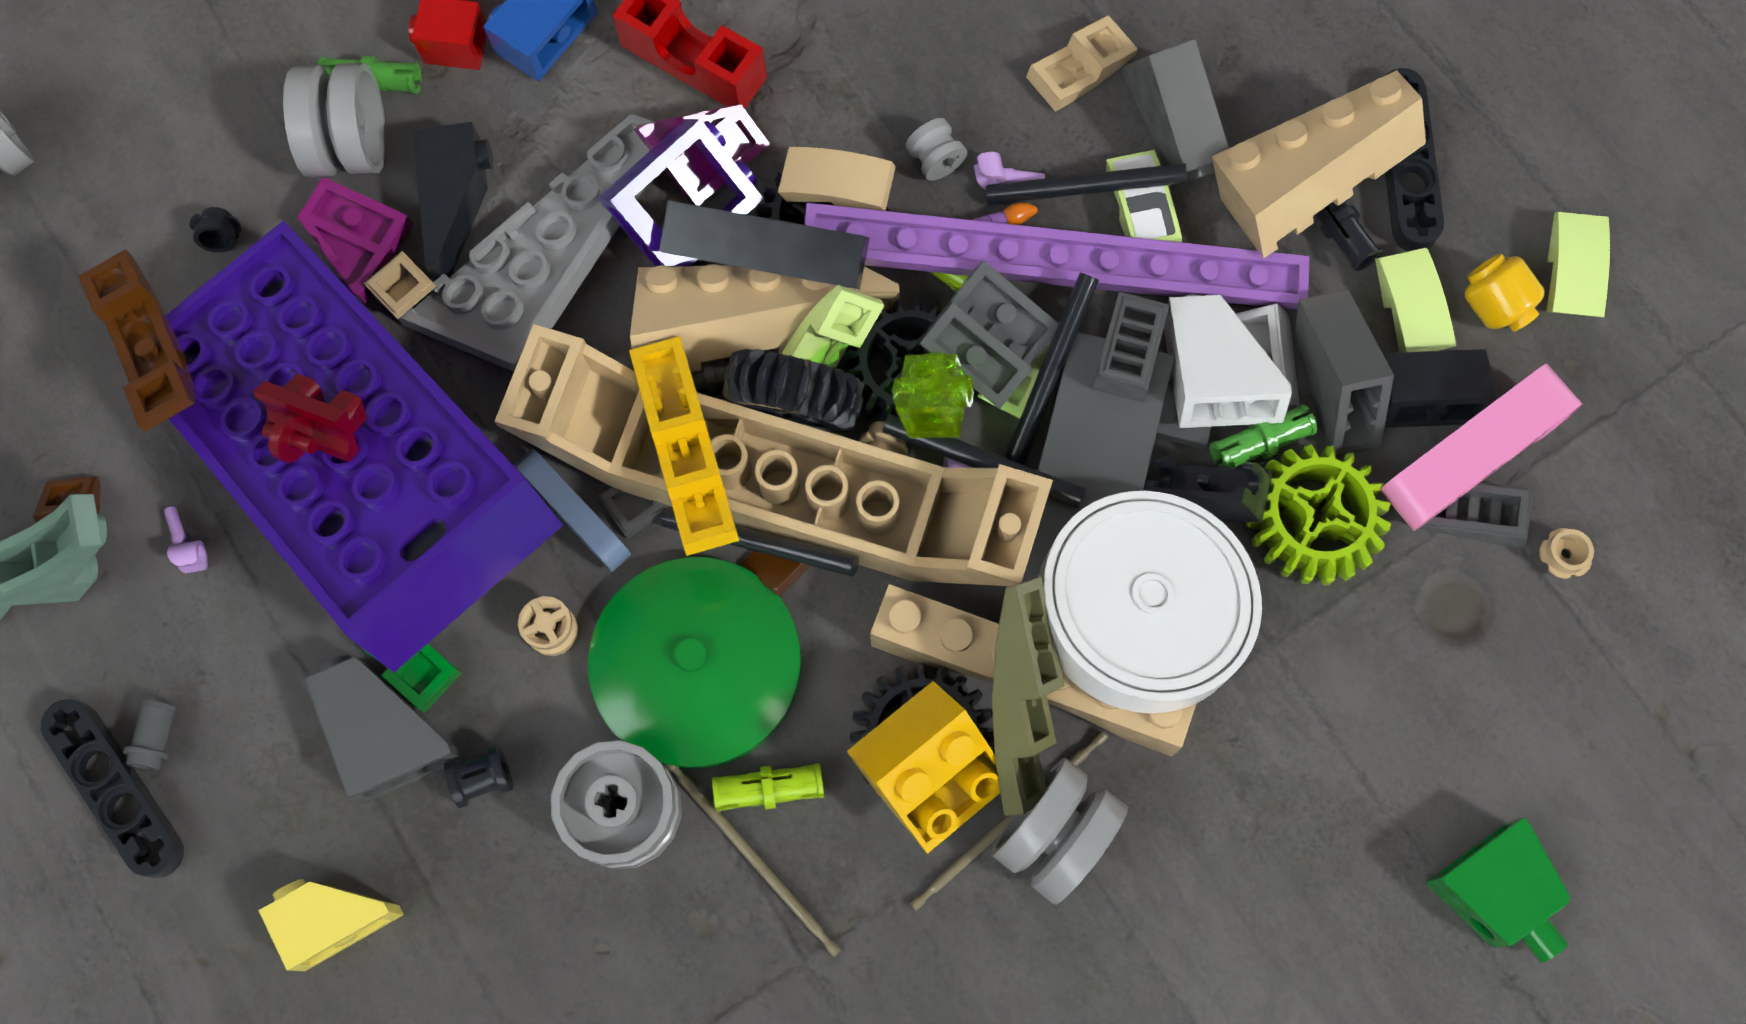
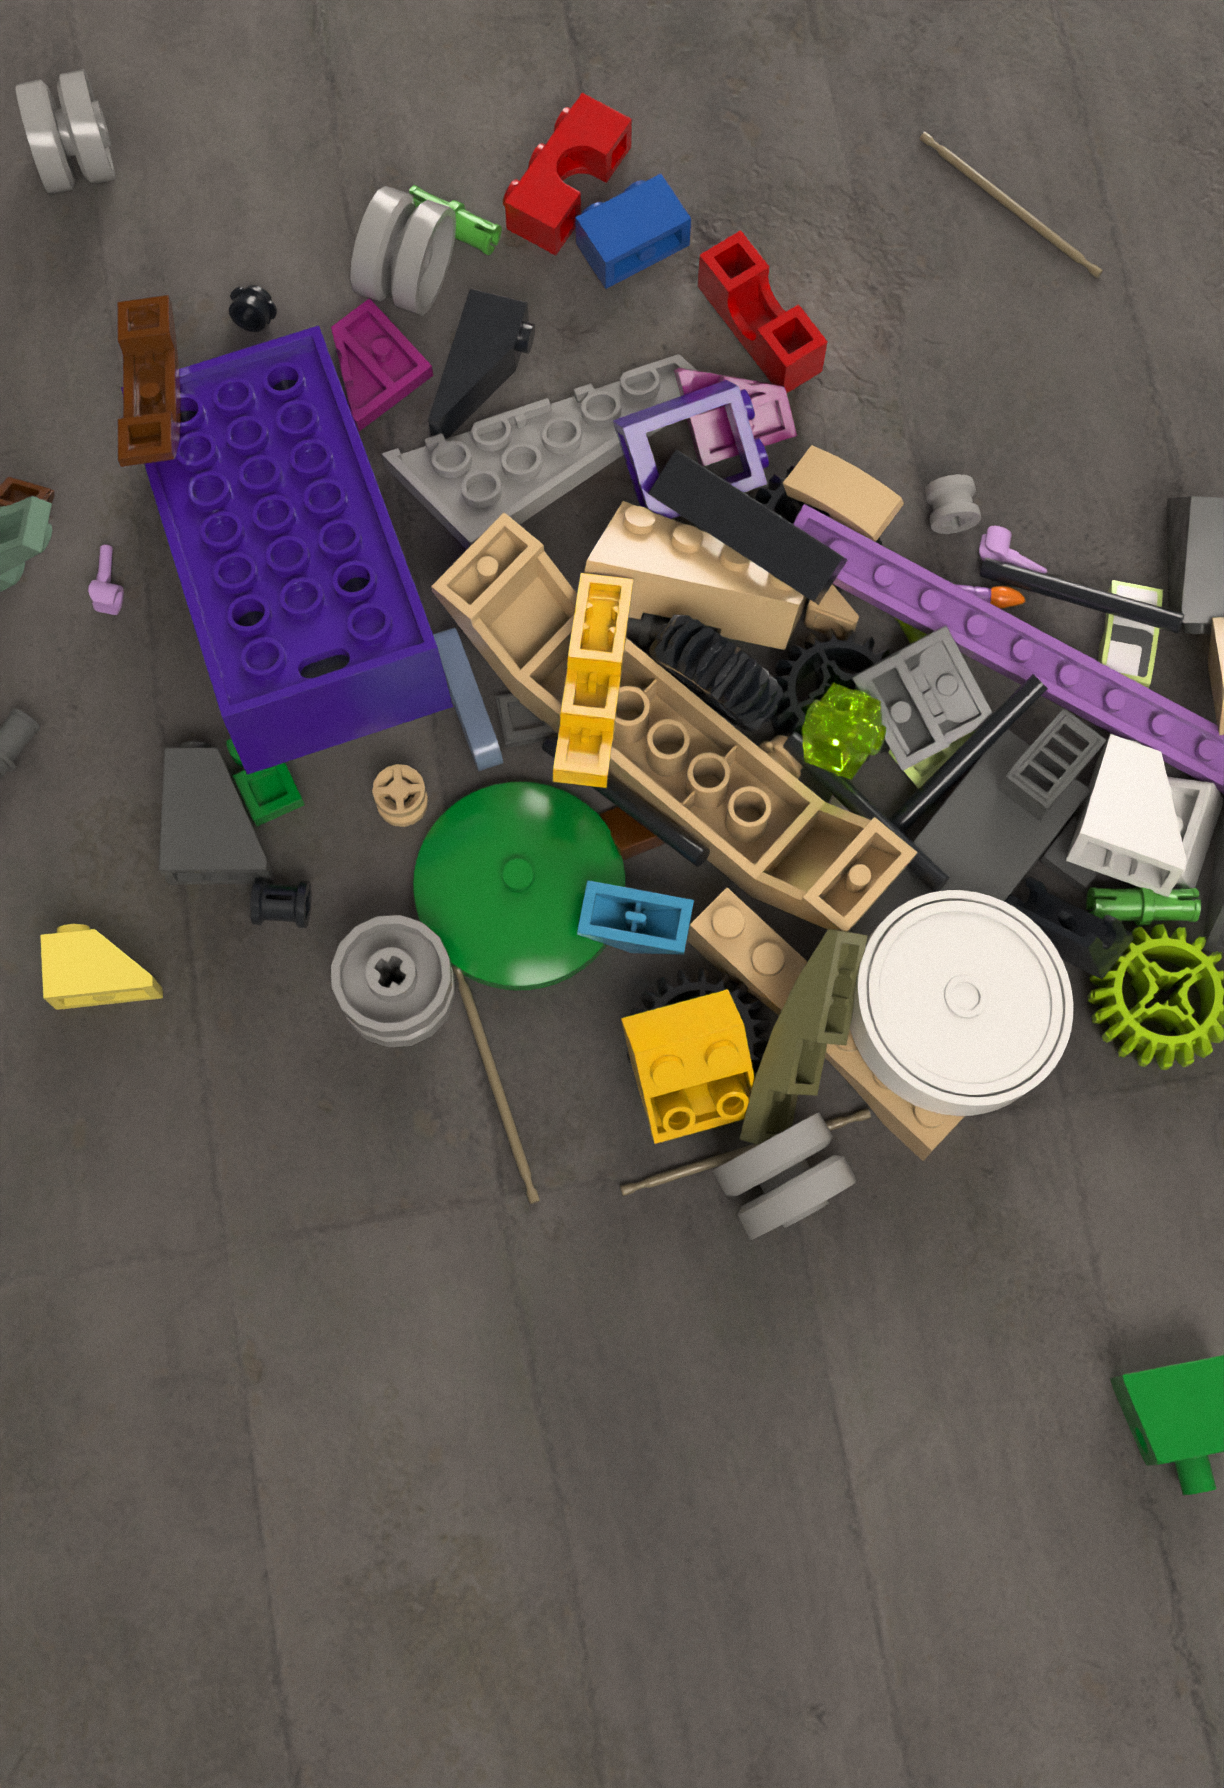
camera: 20 degrees right, 0 degrees up
dark red hips [253,373,367,463] -> none
tan slope [364,251,436,319] -> none
lime pin [712,763,824,812] -> none
yellowish green slope [781,285,885,368] -> none
tan slope [1026,15,1138,112] -> none
none -> dark azure slope [577,880,694,955]

